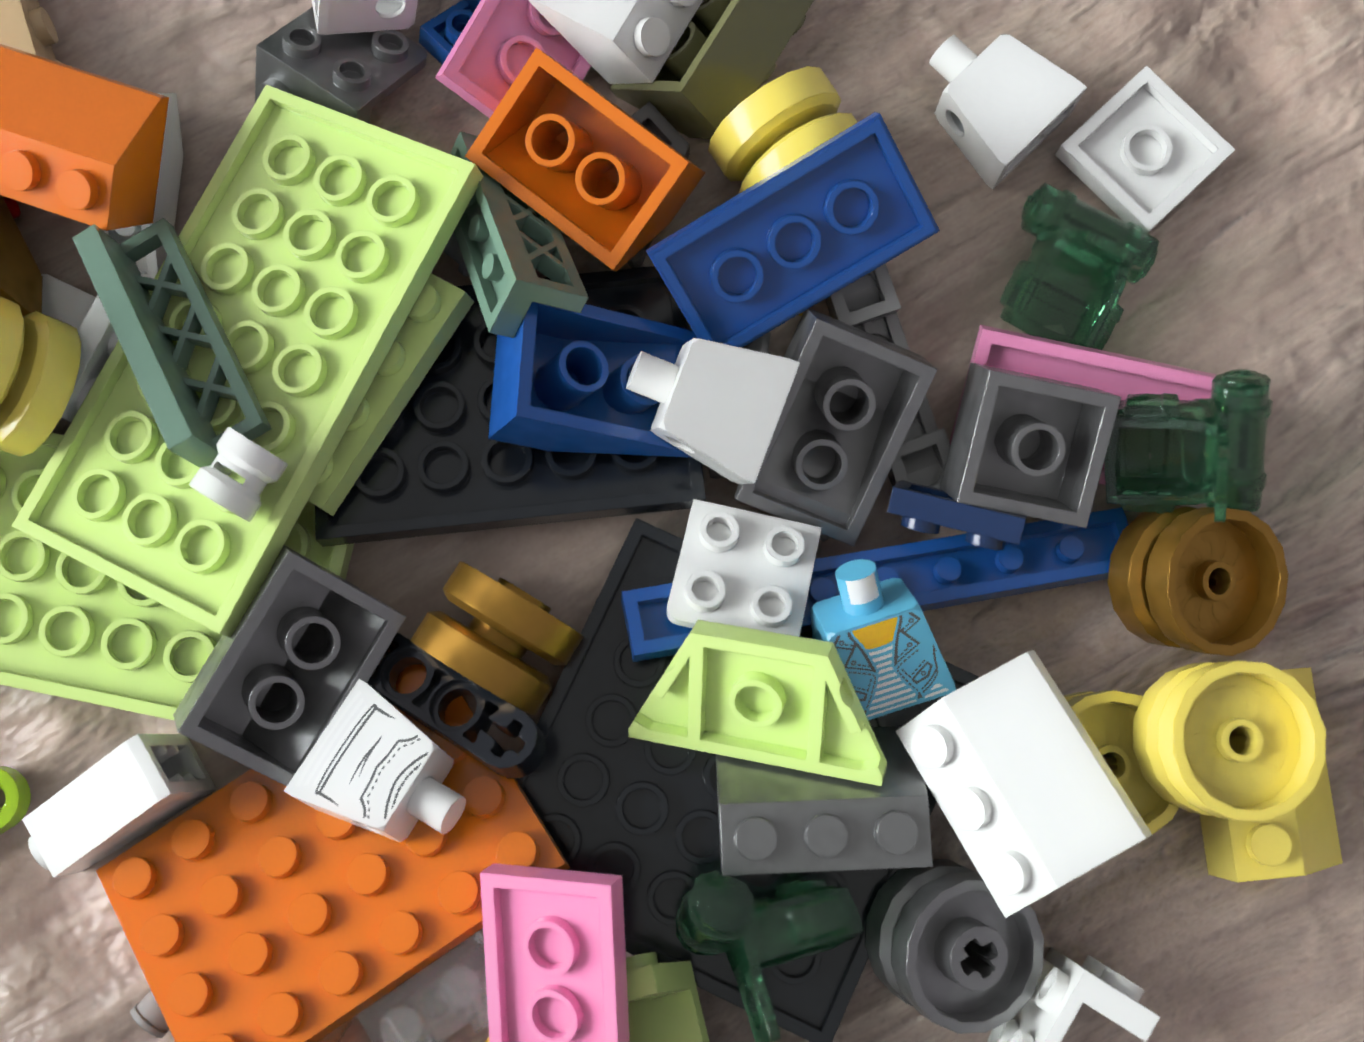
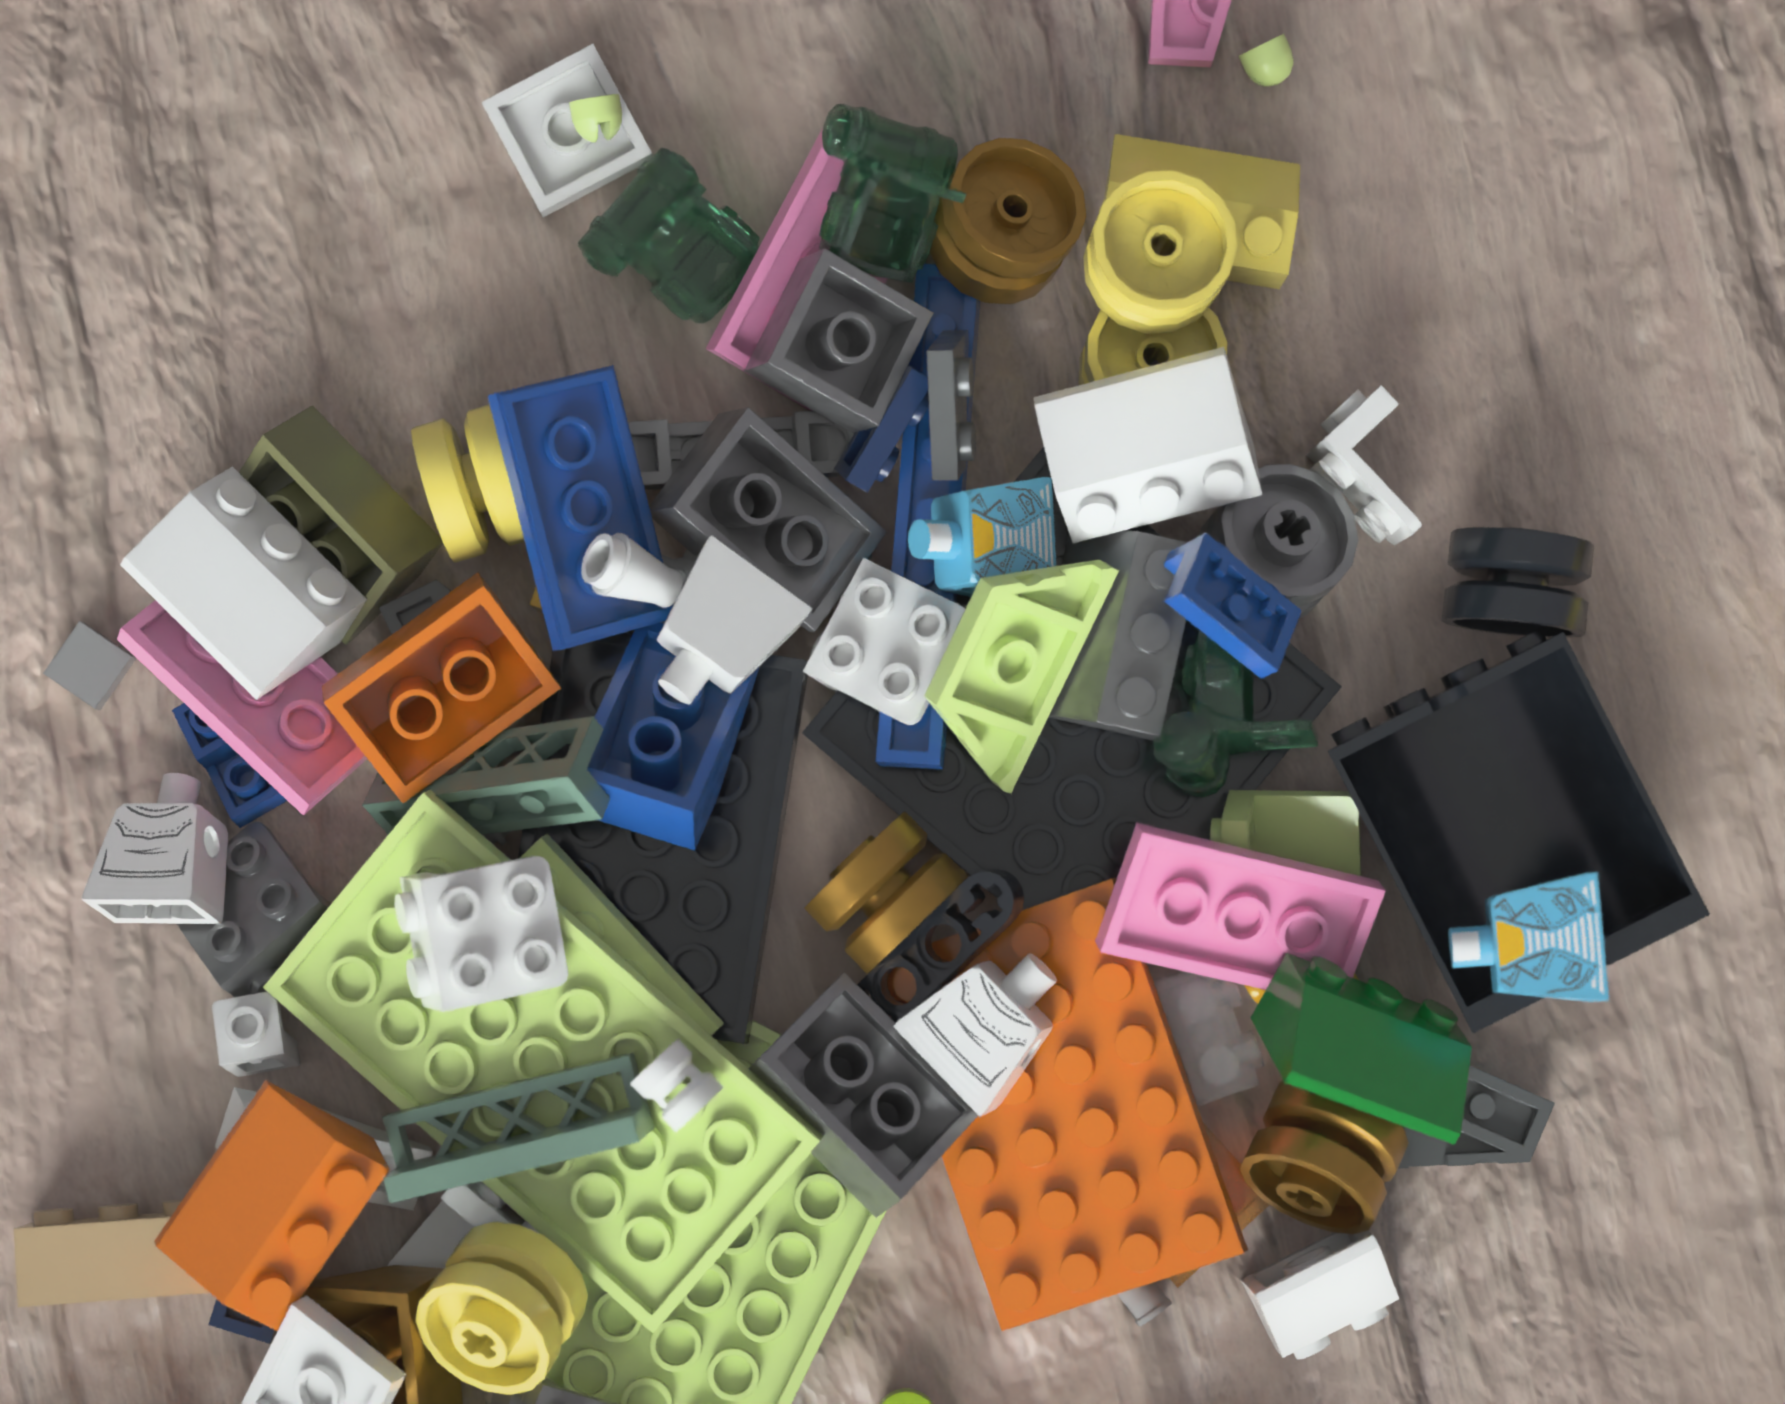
camera: 80 degrees left, 5 degrees up
white slope [22,734,217,878] -> none
white torso [929,34,1087,190] -> none
none -> white bracket [212,992,300,1077]
none -> white bracket [395,856,568,1012]
none -> yellowish green hinge [569,94,622,143]
none -> white cone [581,533,682,608]
none -> dark grey wing [927,330,976,480]
none -> blue bracket [1164,533,1302,679]

